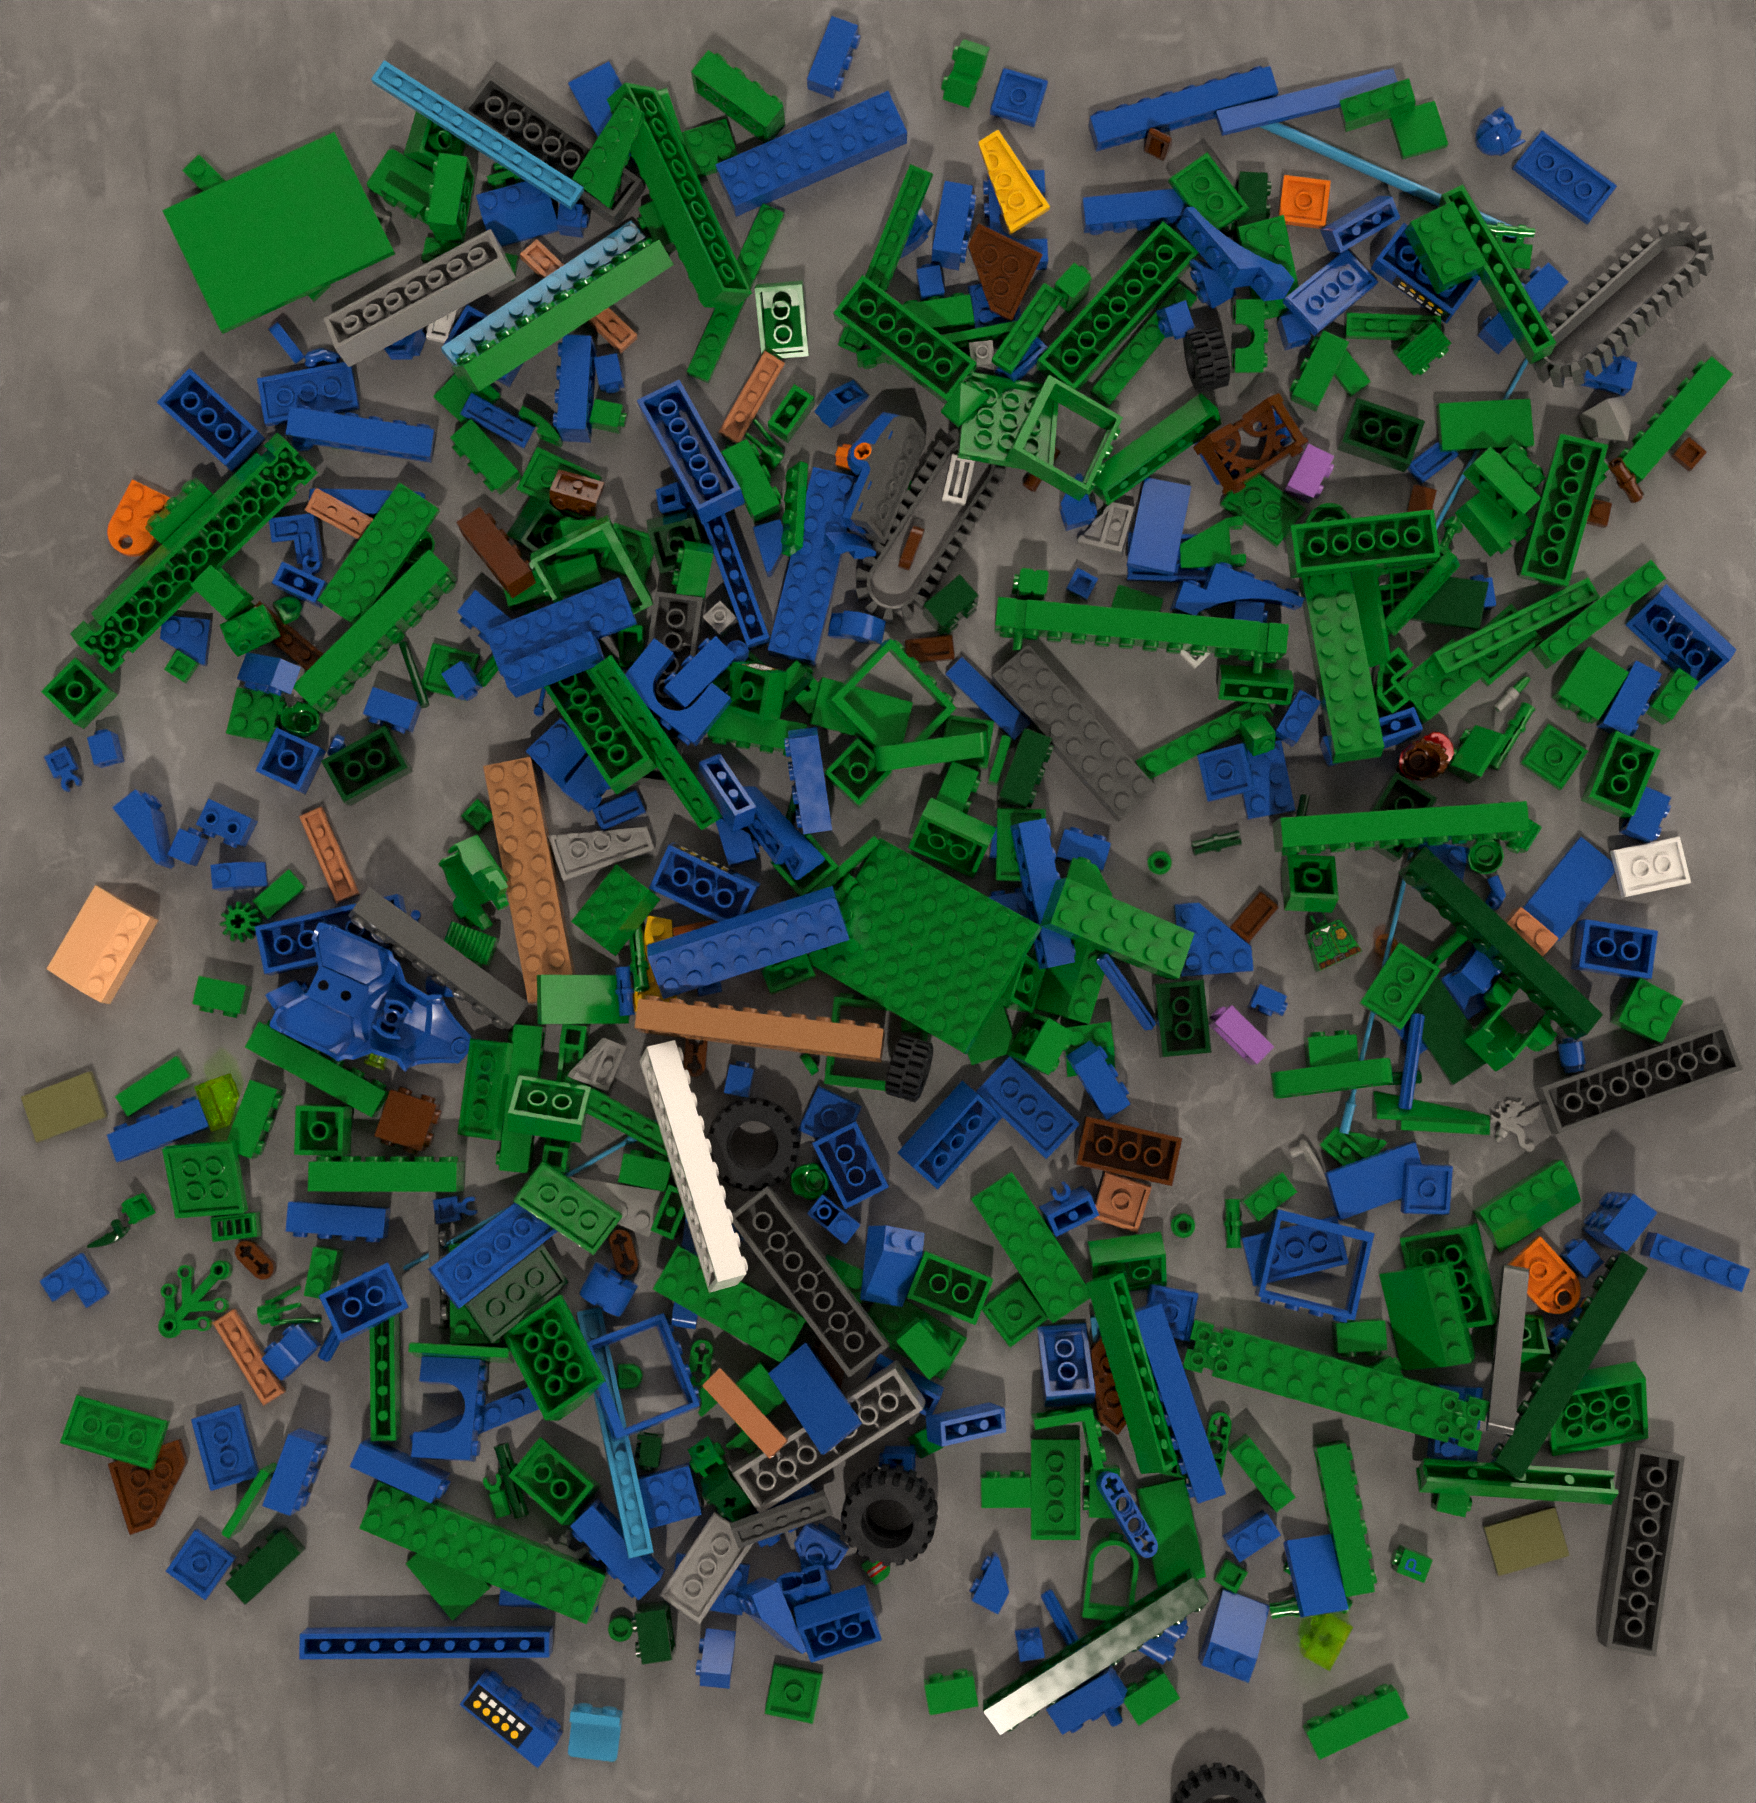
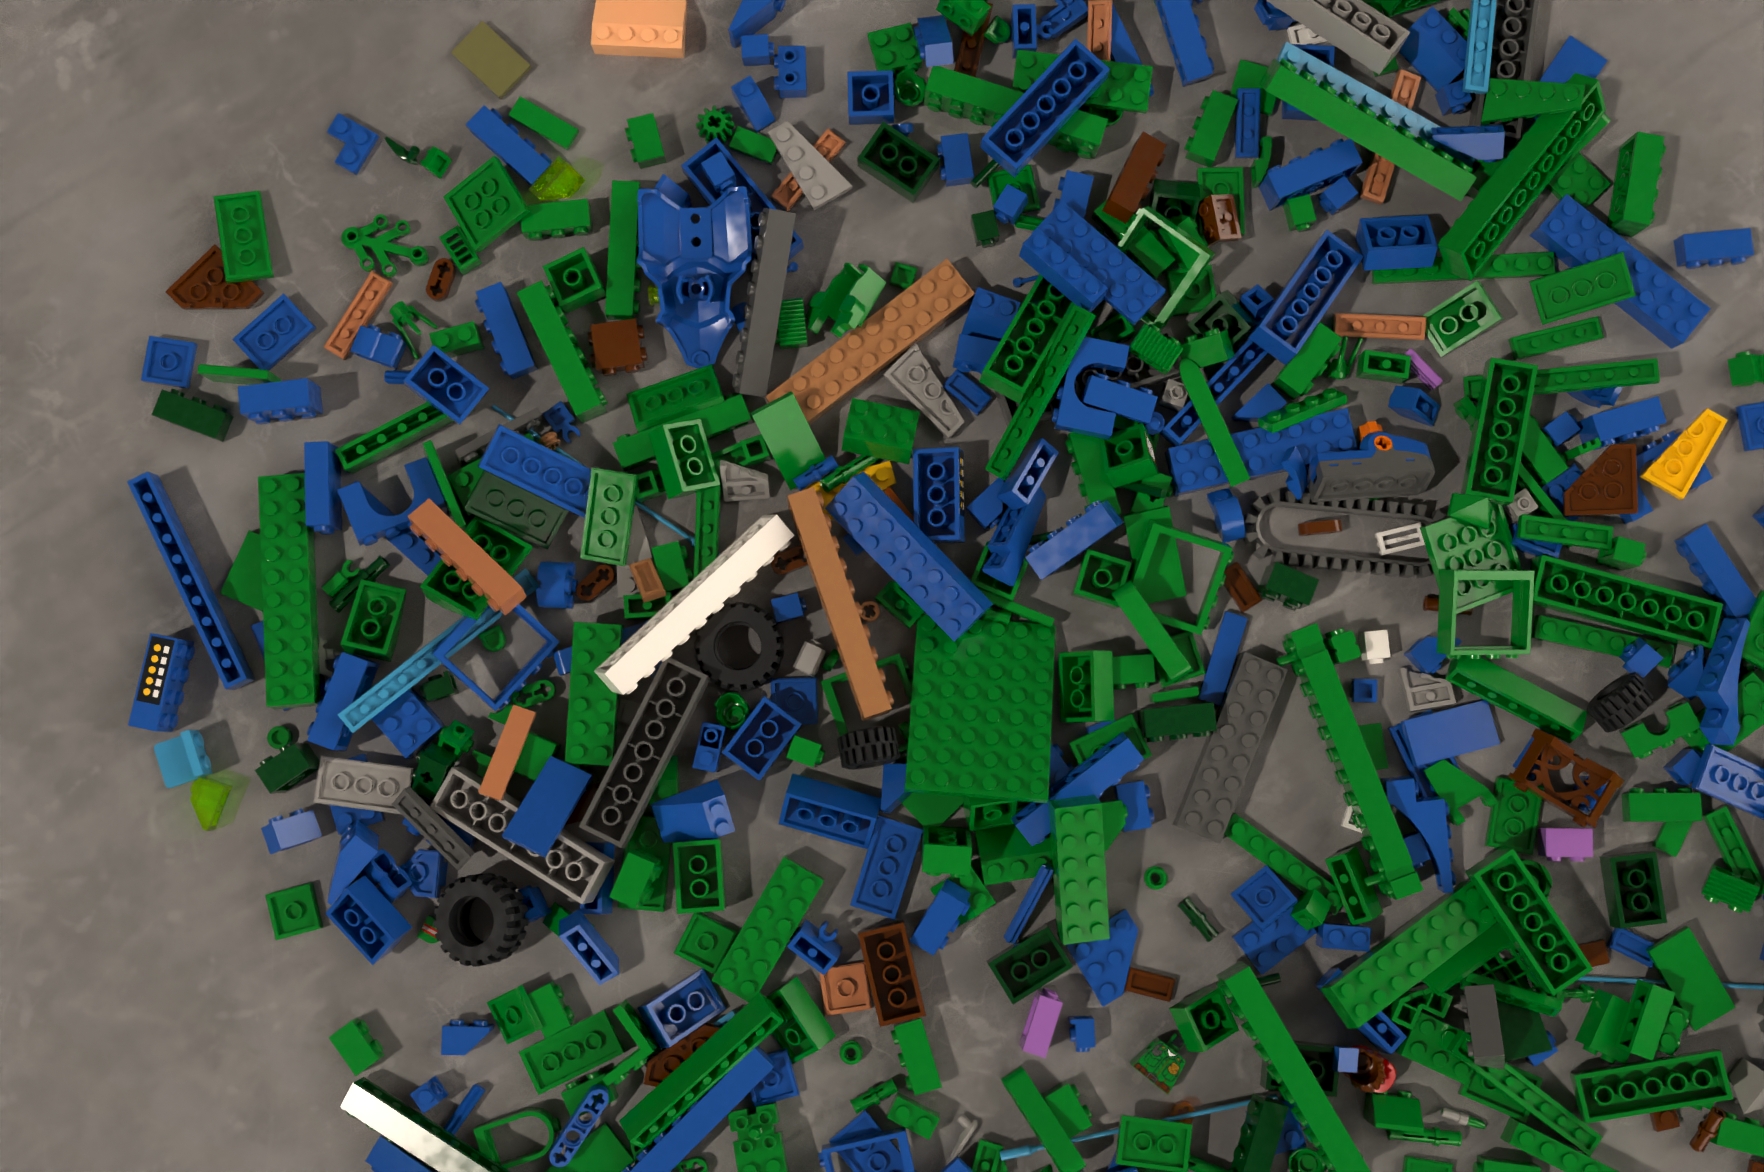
camera: 60 degrees right, 0 degrees up
none -> clear neon green slope [190,777,232,831]
none -> nougat brick [408,499,526,616]
none -> green tile [487,985,543,1045]
none -> medium nougat bush [538,432,561,450]
none -> medium nougat tile [629,558,666,603]
none -> blue brick [701,151,736,193]
none -> light grey wing [768,121,853,211]
none -> green brick [786,735,826,767]
none -> light grey brick [793,639,826,678]
none -> medium nougat bush [861,601,880,623]
none -> blue slope [881,763,913,814]
none -> green brick [891,1017,942,1096]
none -> dark green brick [970,210,1000,248]
none -> blue brick [980,38,1110,178]
none -> green brick [1128,324,1183,375]
none -> green piece [1179,358,1250,487]
none -> tile [1332,1046,1359,1073]
none -> blue brick [1355,215,1438,271]
none -> white brick [1358,630,1391,664]
none -> medium lavender tile [1403,348,1442,391]
none -> blue slope [1431,125,1505,162]
none -> dark grey slope [1460,984,1505,1069]
none -> green tile [1508,316,1604,361]
none -> green tile [1529,251,1636,325]
none -> green tile [1561,437,1602,461]

